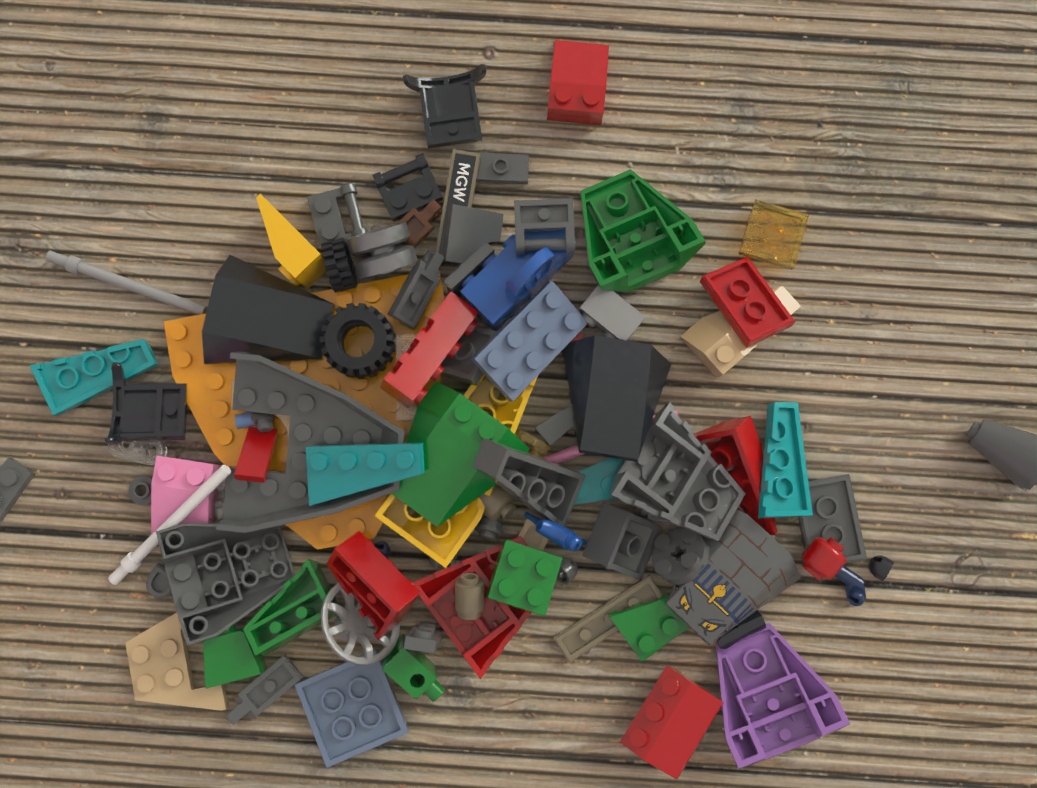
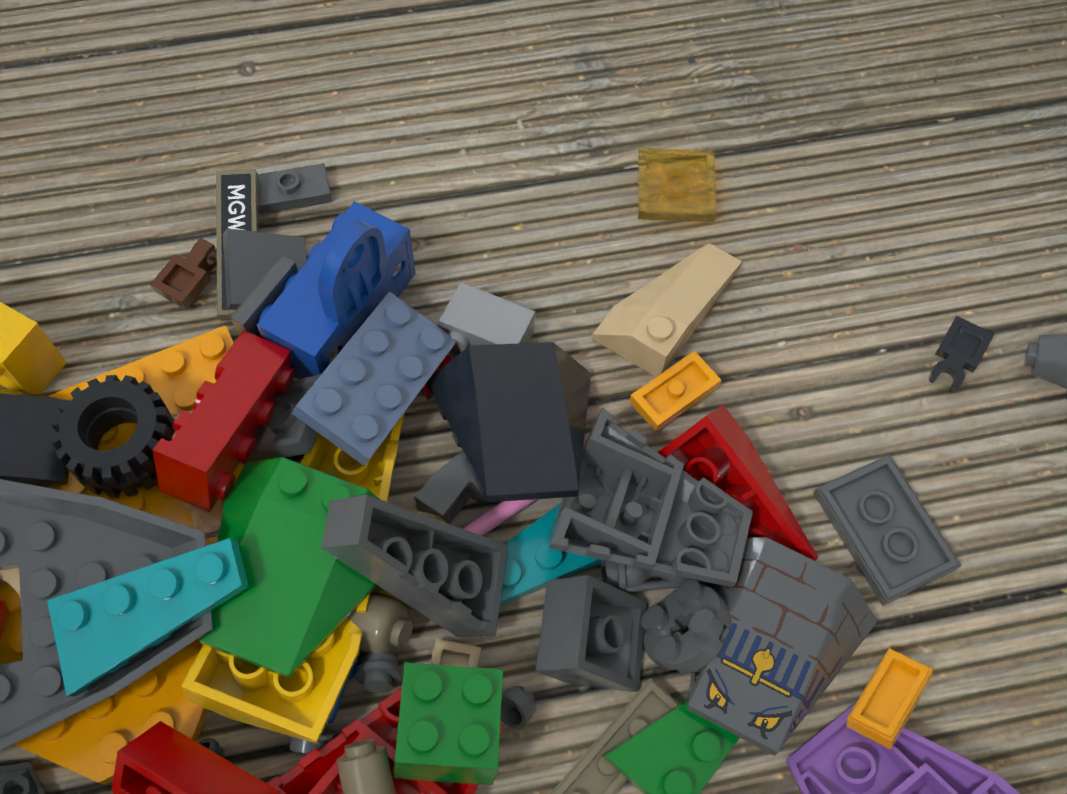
camera: 20 degrees left, 20 degrees down
dark grey plate [307,184,368,249] -> none
black tyre [321,238,358,293] -> none
flat silver wheel [346,222,417,278] -> none
black plate [372,153,443,222] -> none
dark grey hinge [387,250,444,329] -> none
black piece [403,64,486,148] -> none
dark grey plate [514,198,575,255] -> none
blue arm [524,512,587,551] -> none
red slope [547,40,609,125] -> none
green wedge [581,169,706,293] -> none
red tile [700,256,796,348] -> none
black bar [717,610,766,649] -> none
teal wing [758,402,813,518] -> none
red head [802,536,846,581] -> none
dark blue arm [834,566,866,606] -> none
black hinge [868,555,894,581] -> none
none -> light orange plate [629,350,721,432]
none -> light orange tile [846,648,933,750]
none -> black plate [929,316,995,393]

